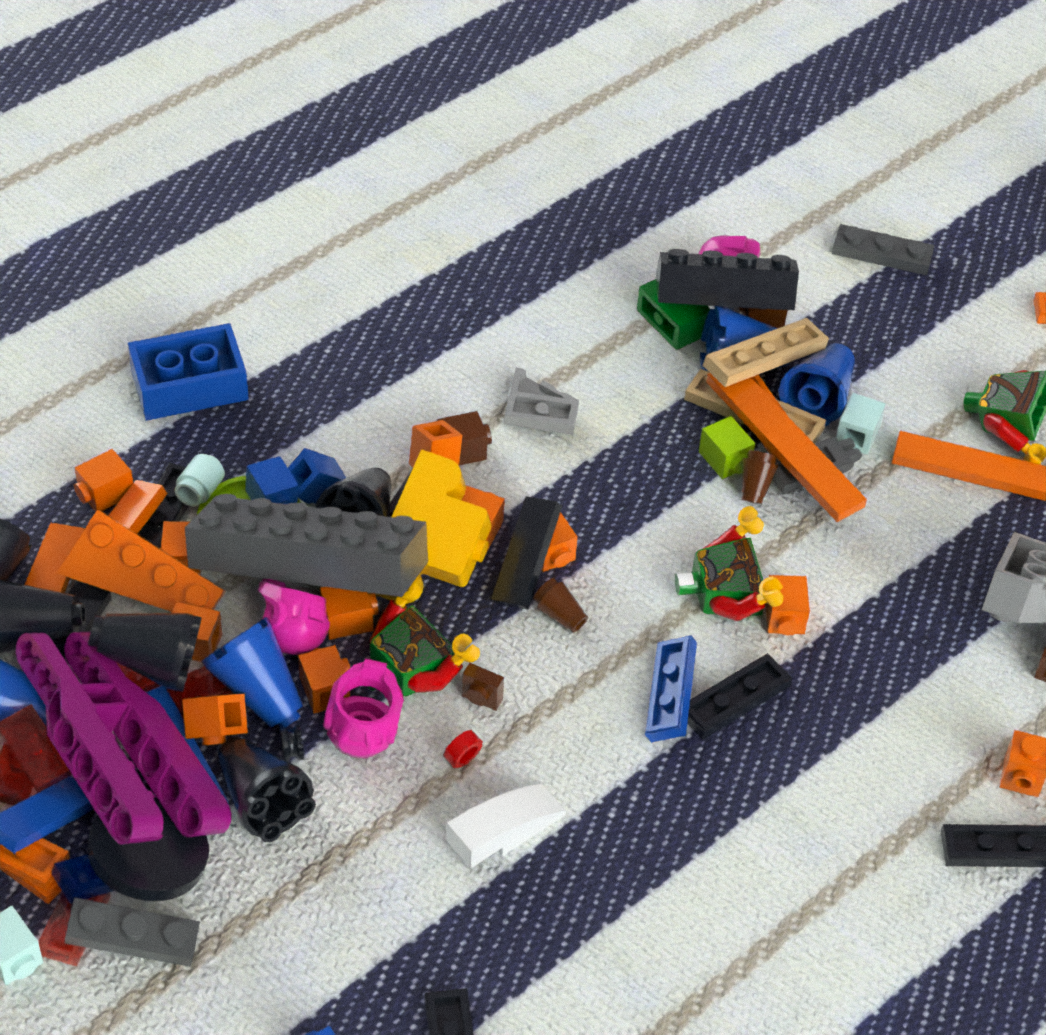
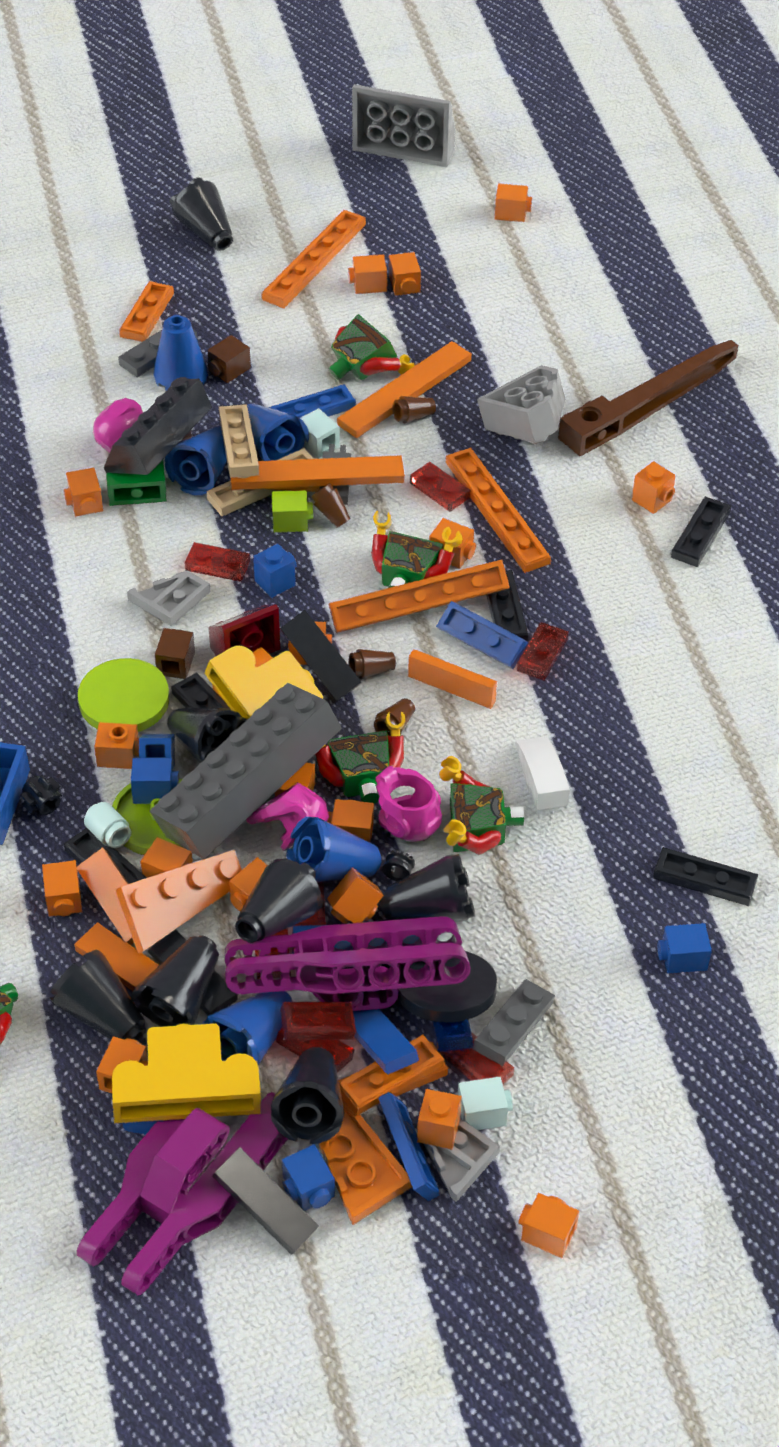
camera: 60 degrees left, 0 degrees up
orange brick [409,420,463,467] -> none
red tile [443,730,483,768] -> none
reddish brown plate [462,663,504,711] -> none
none -> black gear [20,775,62,816]
none -> orange brick [64,467,103,517]
none -> lime piece [78,658,169,732]
none -> orange brick [94,722,139,769]
none -> orange tile [119,281,174,342]
none -> blue cone [153,315,208,391]
none -> clear red plate [185,542,250,582]
none -> reddish brown brick [207,335,251,383]
none -> dark red slope [208,604,281,656]
none -> blue brick [253,544,297,598]
none -> blue tile [269,384,356,418]
none -> orange tile [328,559,510,633]
none -> reddish brown cone [374,698,416,736]
none -> reddish brown cone [393,396,436,424]
none -> orange tile [408,649,497,709]
none -> clear red plate [410,462,470,512]
none -> torso [439,756,524,855]
none -> orange tile [446,448,551,573]
none -> clear red plate [517,622,569,681]

